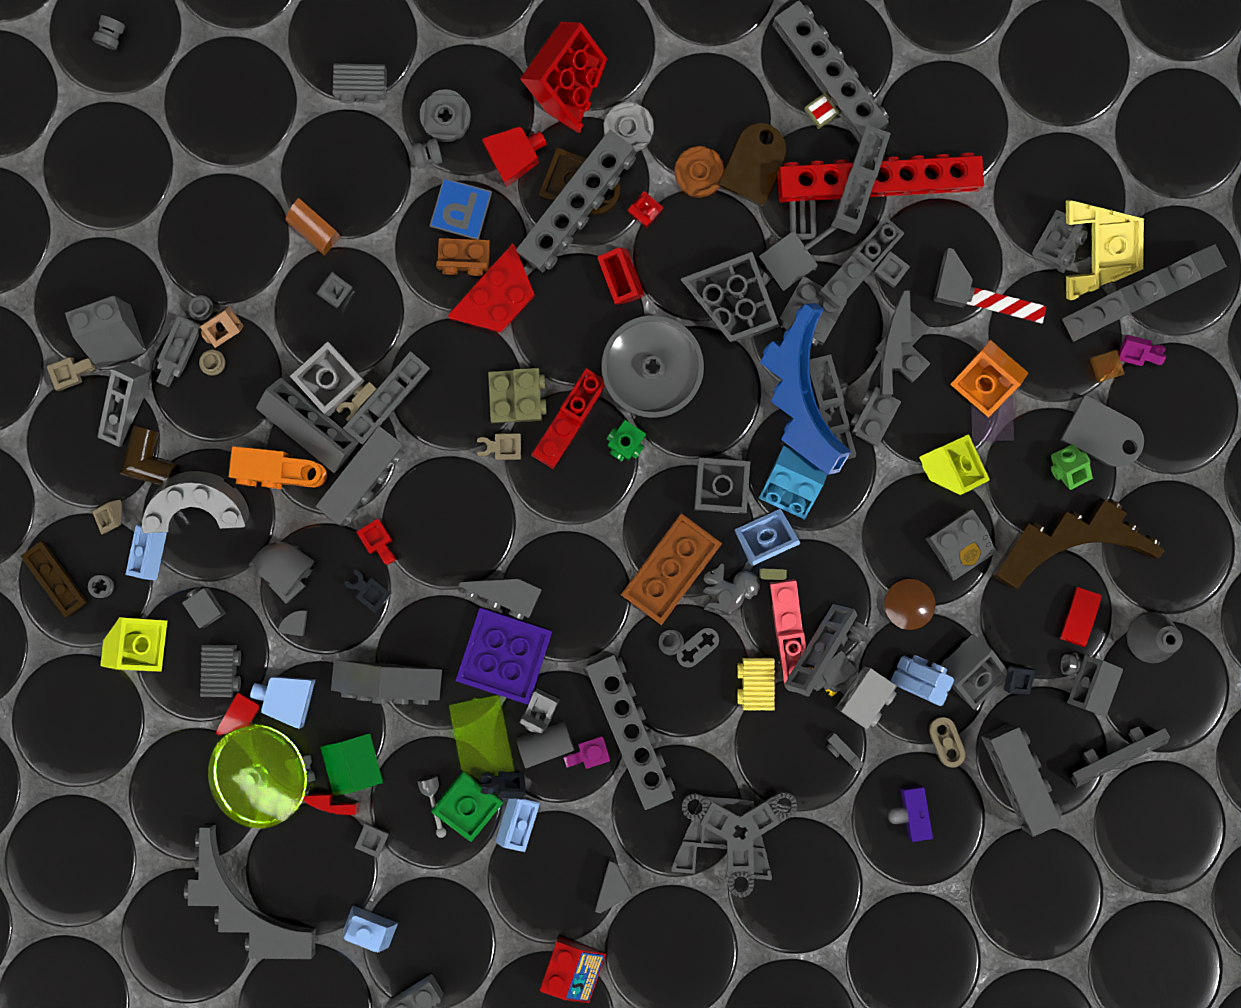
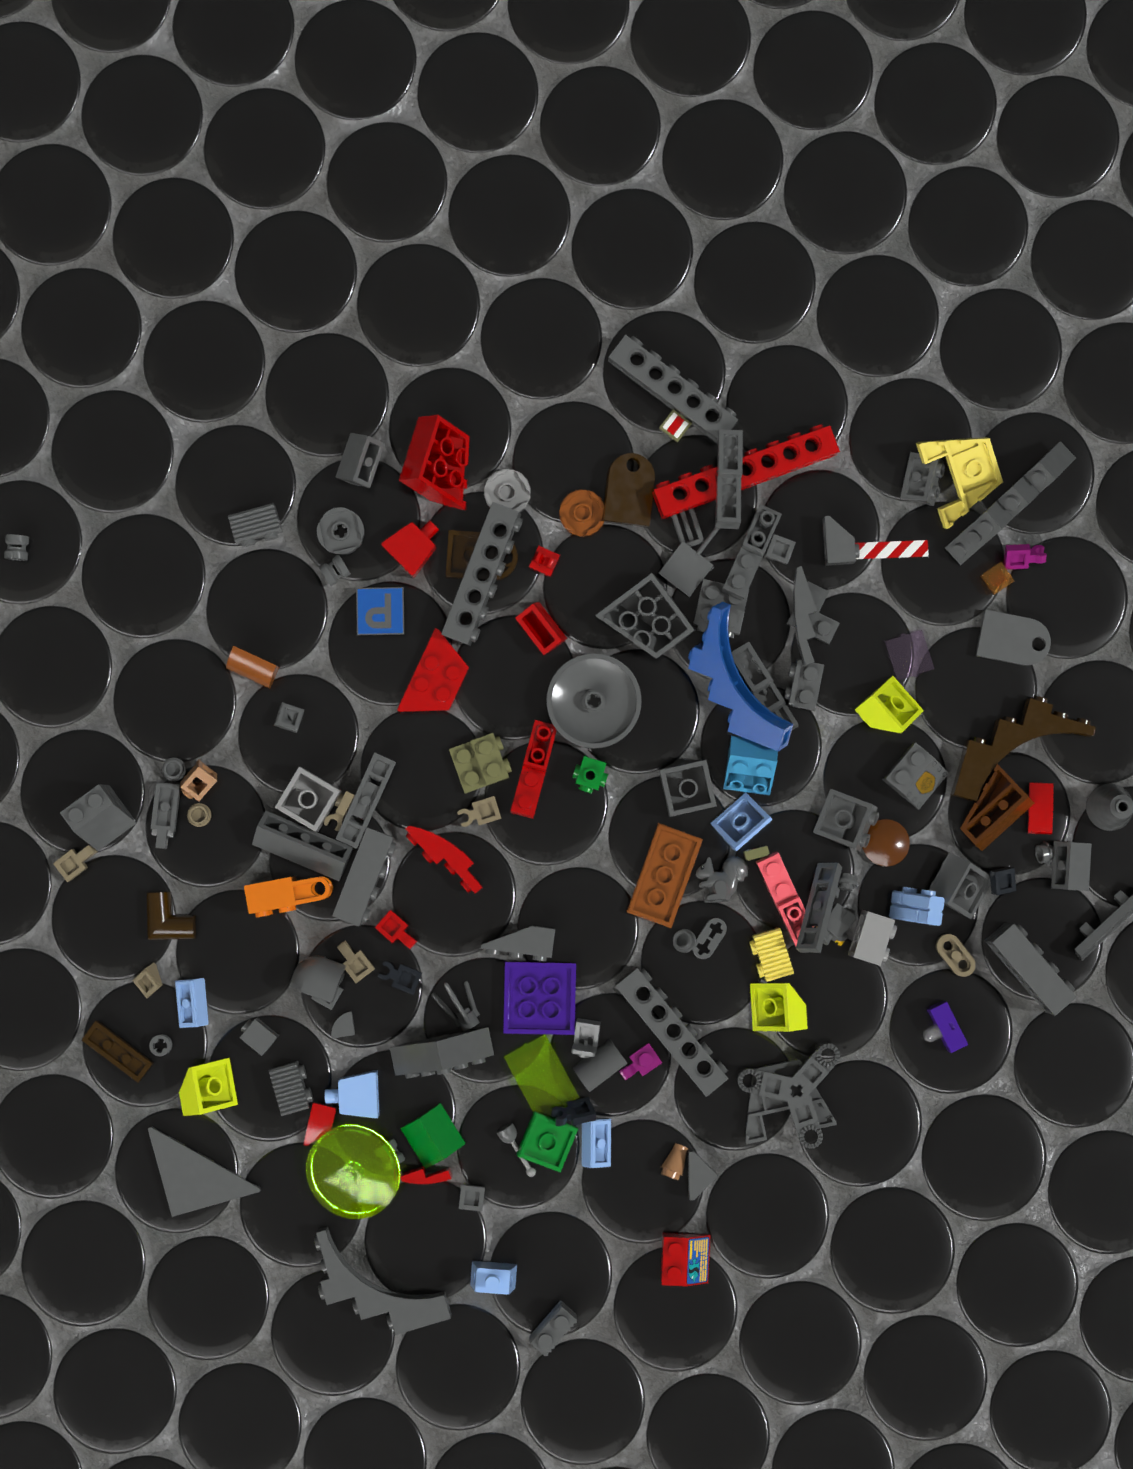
camera: 20 degrees left, 0 degrees up
dark grey slope [98,362,150,447] -> none
brick [142,471,250,534] -> none
dark orange bracket [436,238,490,276] -> none
dark grey plate [825,732,865,771] -> none
orange slope [950,340,1028,418] -> none
bright green brick [1051,444,1093,490] -> none
none -> dark grey tile [148,1126,261,1217]
none -> dark grey brick [336,433,385,488]
none -> dark tan plate [337,940,375,983]
none -> red slope [405,826,483,894]
none -> dark grey plant [431,981,480,1032]
none -> medium nougat cone [661,1143,688,1181]
none -> neon yellow slope [750,983,808,1032]
none -> dark grey plate [813,789,879,851]
none -> reddish brown wedge [960,764,1034,851]

